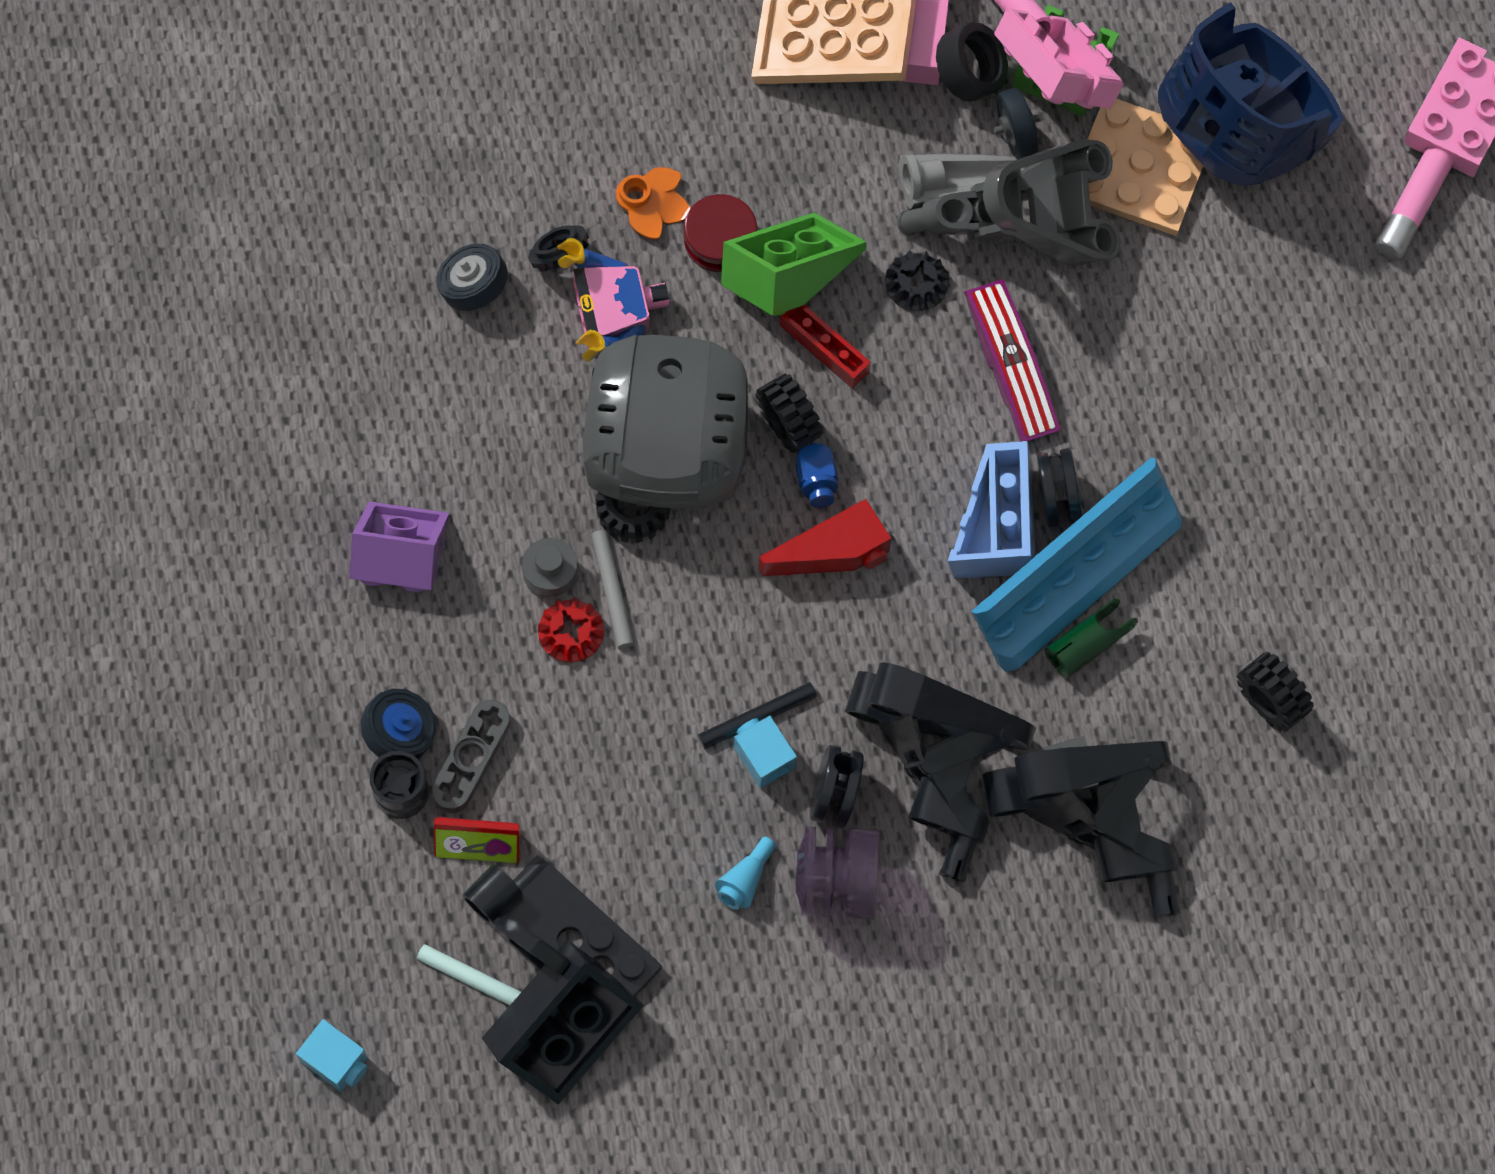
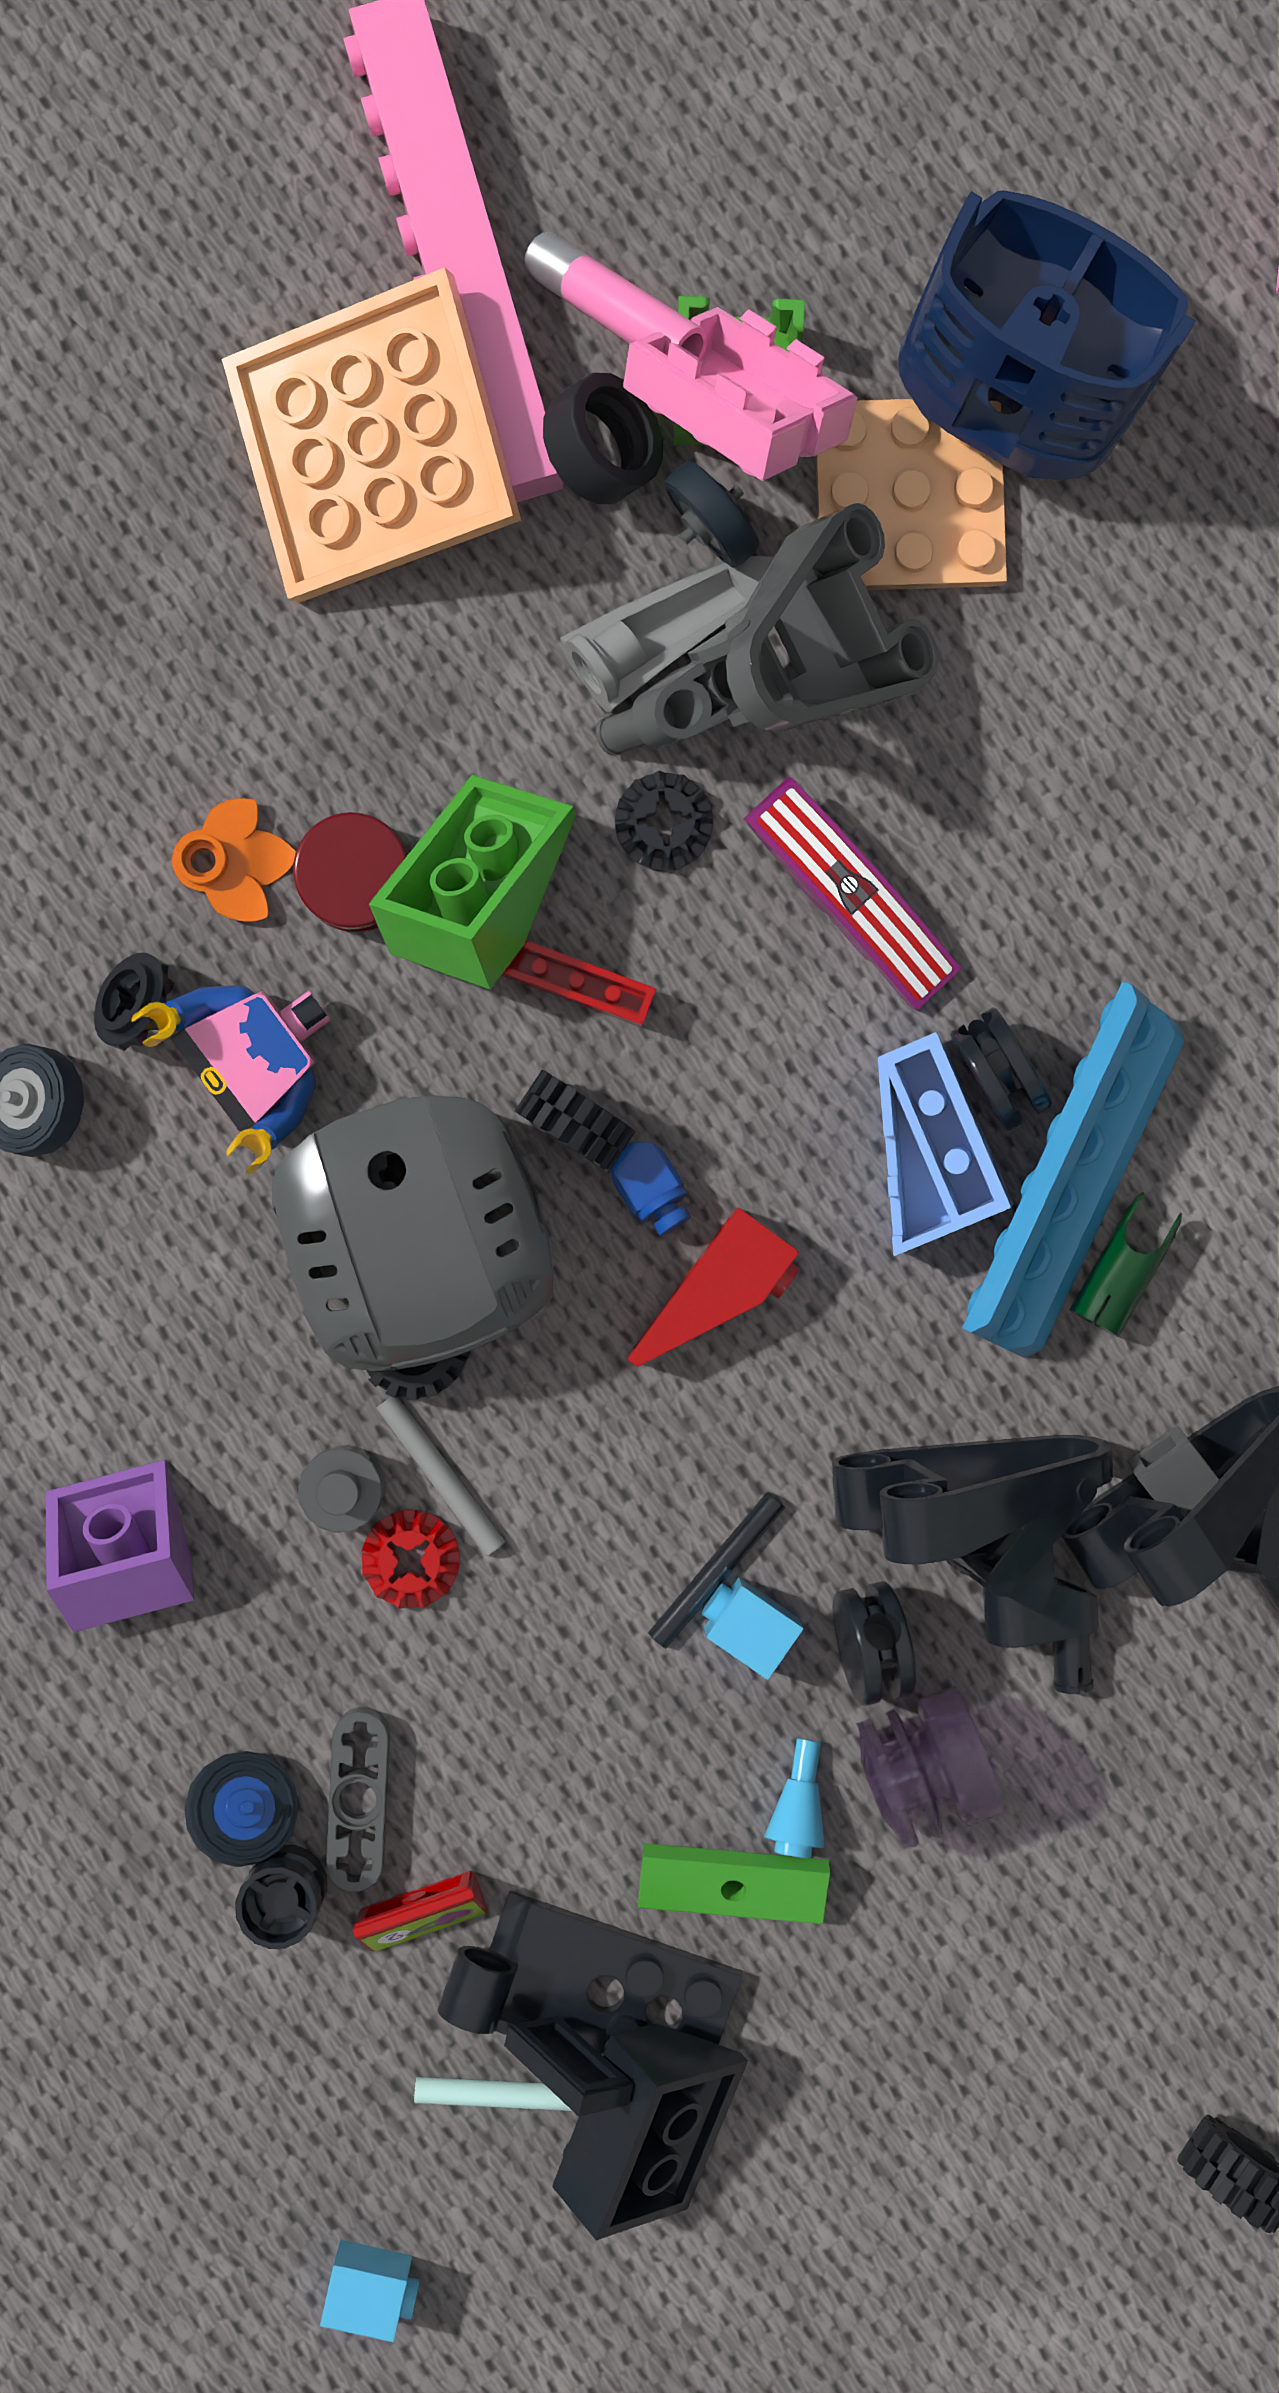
camera: 20 degrees left, 20 degrees up
none -> bright green tile [638,1843,830,1924]

